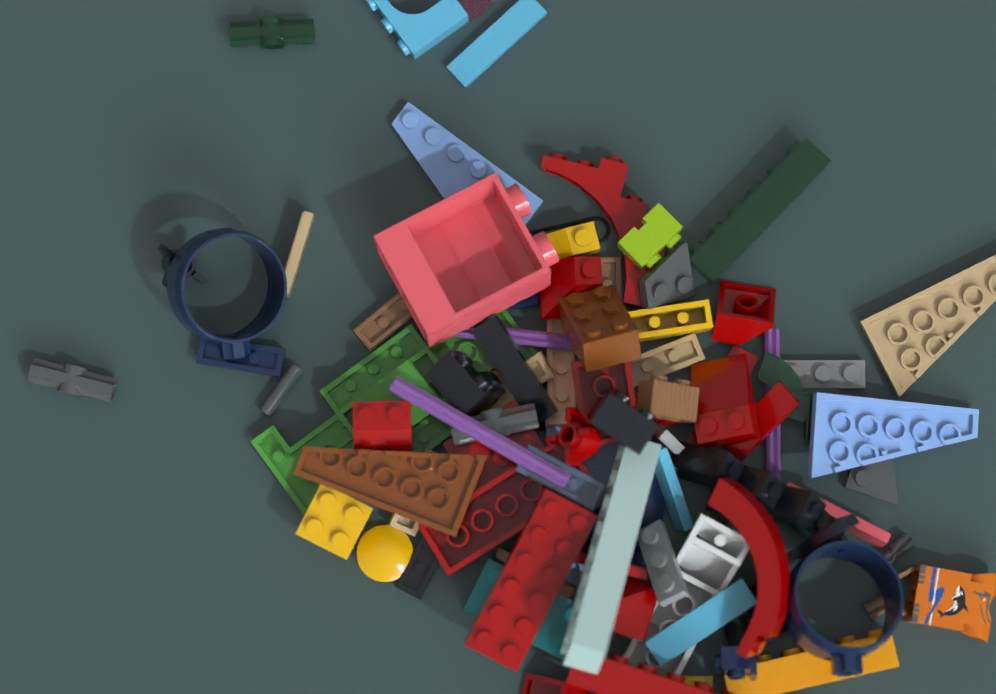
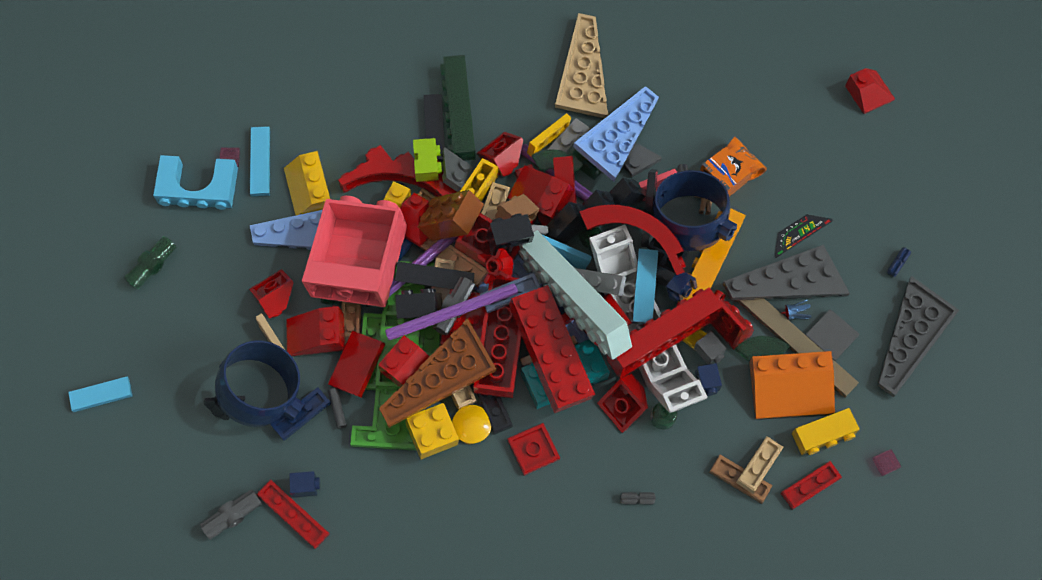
camera: 55 degrees left, 15 degrees down
none -> medium azure tile [68,377,133,412]
none -> red slope [249,269,294,319]
none -> red tile [256,479,329,549]
none -> yellow slope [284,151,330,215]
none -> red slope [286,306,345,356]
none -> dark blue brick [289,471,320,498]
none -> red tile [328,331,385,398]
none -> black tile [424,94,445,162]
none -> red tile [507,423,560,476]
none -> yellow tile [527,113,571,157]

